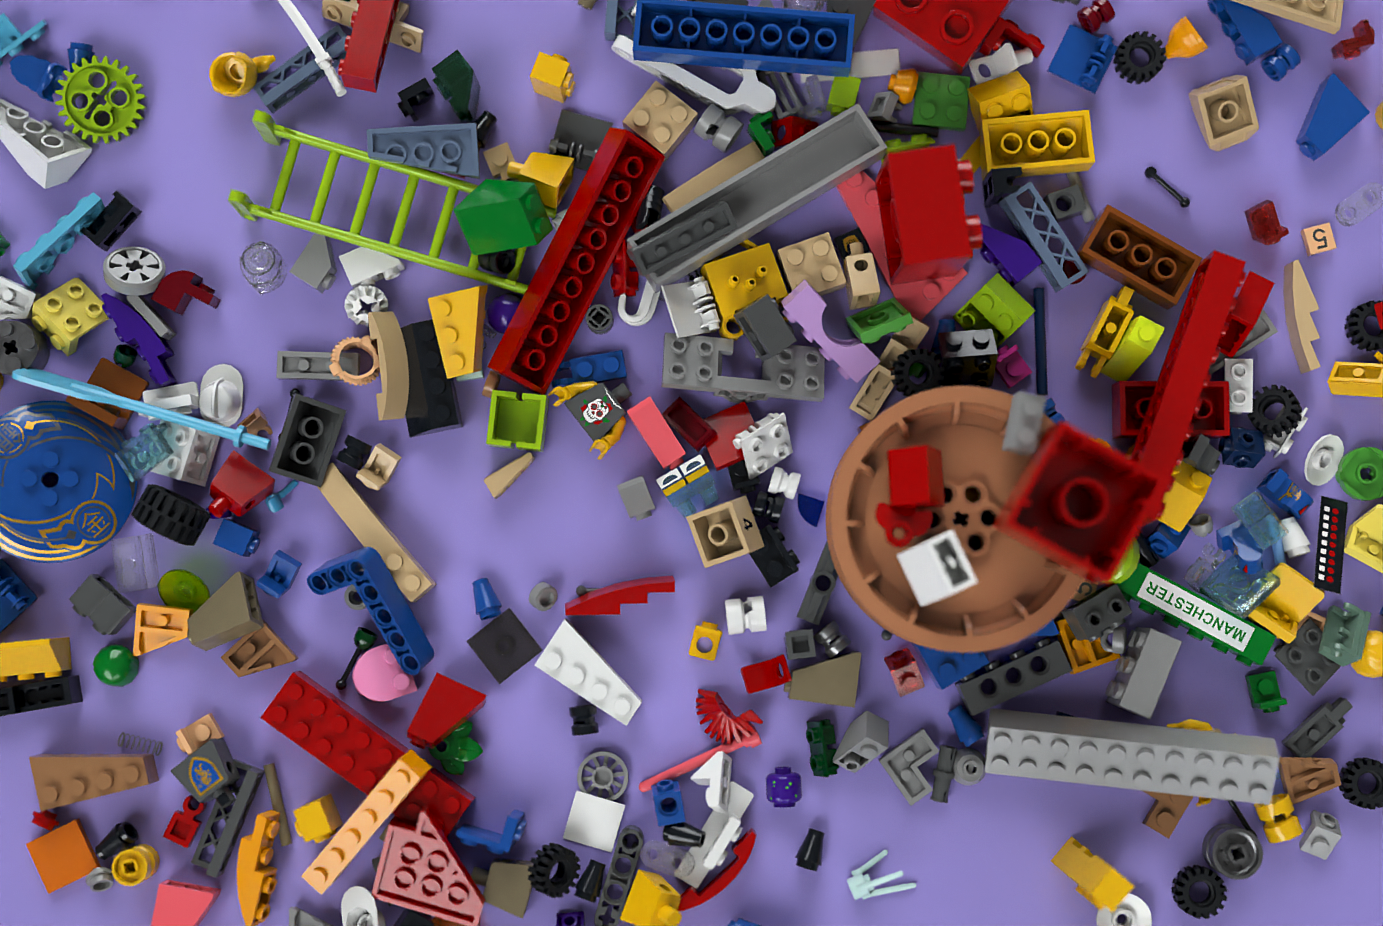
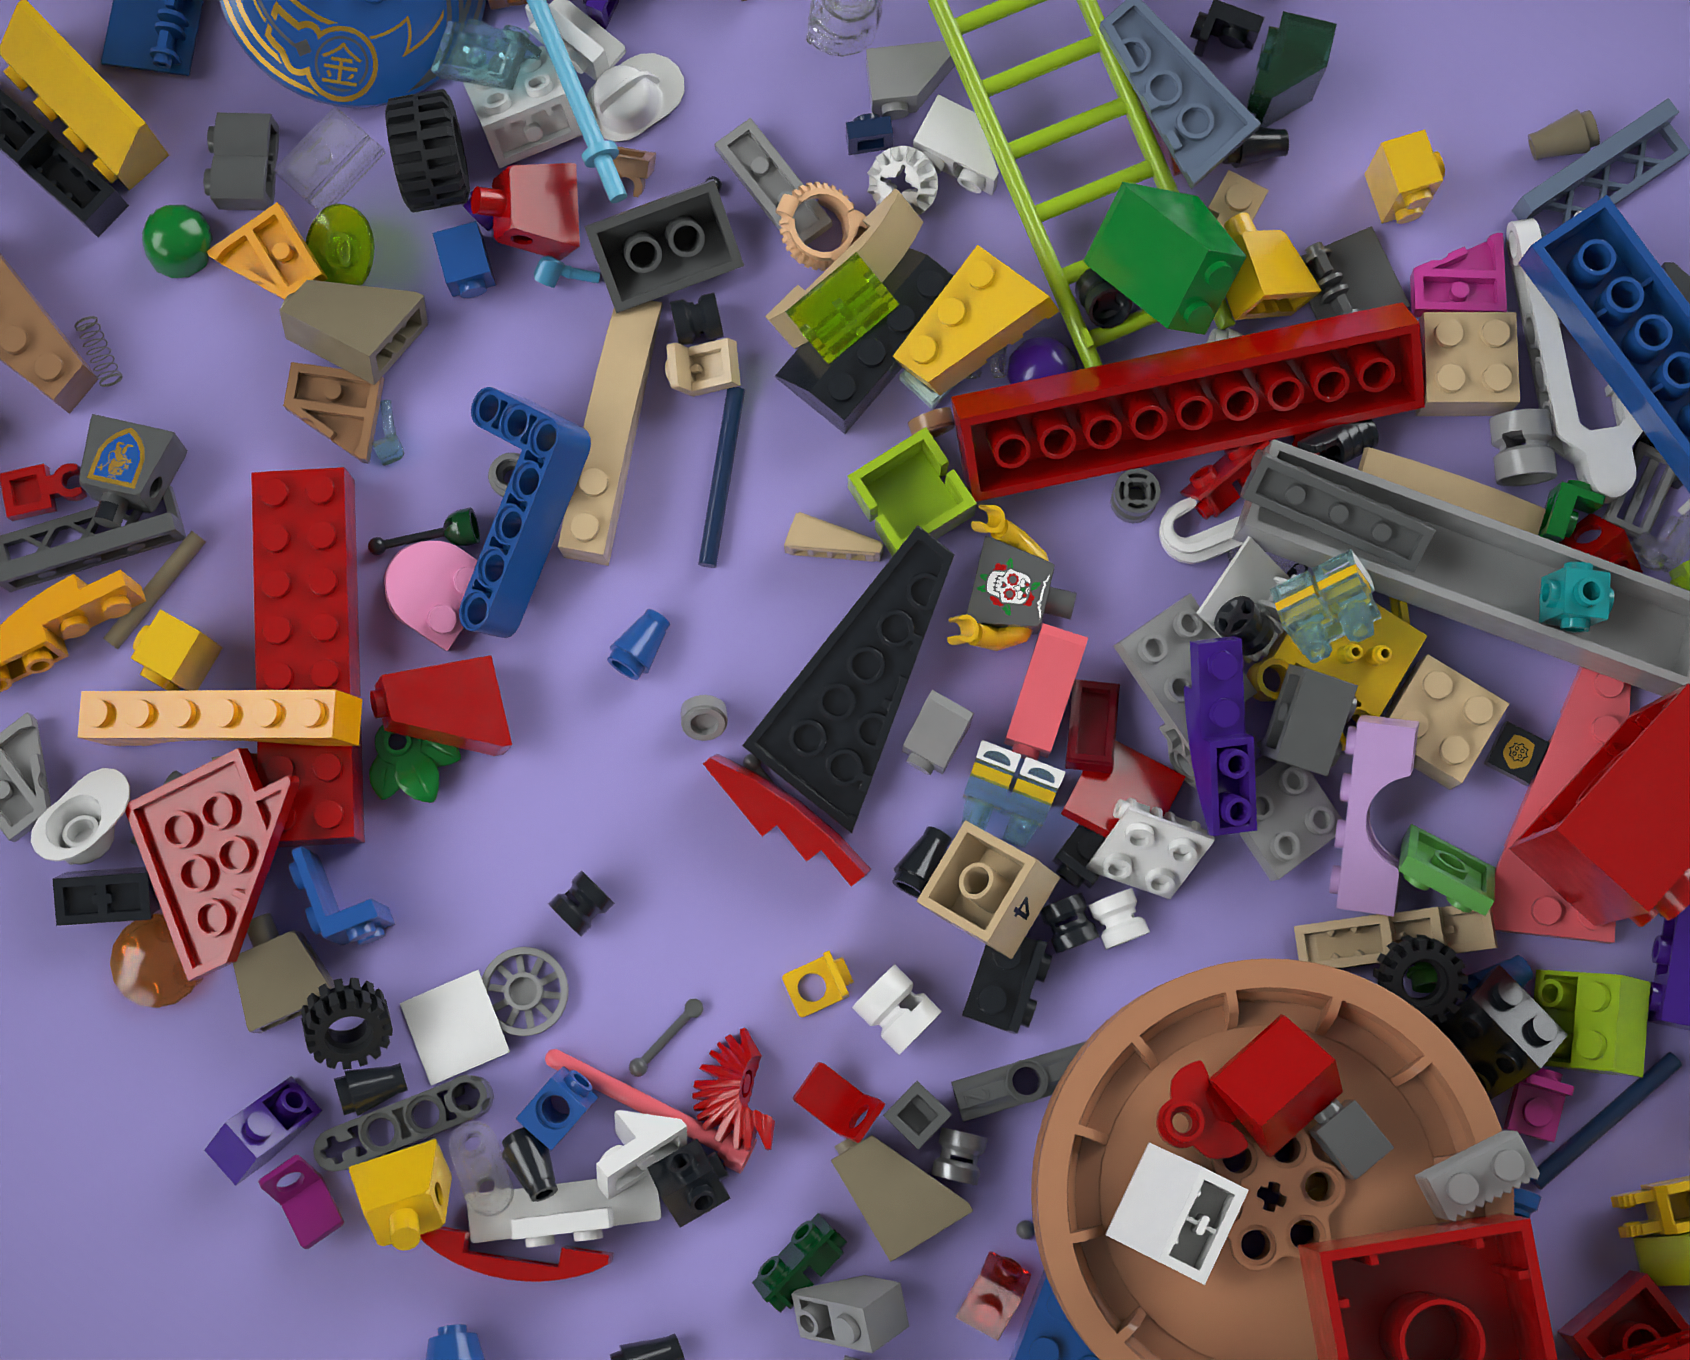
camera: 55 degrees right, 5 degrees down
light nougat bracket [176,713,225,756] -> none
blue bracket [256,550,302,598] -> none
clear smoke plate [466,608,543,684] -> none
white wedge [534,618,642,726] -> none
blue hinge [552,350,627,388] -> none
dark purple head [766,767,802,808] -> none
clear blue tile [797,494,825,527] -> none
tan torso [843,242,880,310] -> none
none -> clear light blue hand [372,399,404,466]
none -> dark grey hinge [629,999,703,1077]
none -> black brick [647,1139,731,1228]
none -> dark blue bar [698,387,745,568]
none -> black wing [742,525,955,833]
none -> clear neon green hinge [785,252,900,364]
none -> dark blue plate [846,113,893,155]
none -> black cone [892,826,952,898]
none -> dark purple slope [1184,636,1257,836]
none -> black wheel [1214,596,1275,656]
none -> clear light blue hips [1270,549,1382,663]
none -> dark grey brick [1308,1098,1394,1180]
none -> dark pink wing [1410,233,1507,317]
none -> teal brick [1539,562,1614,633]

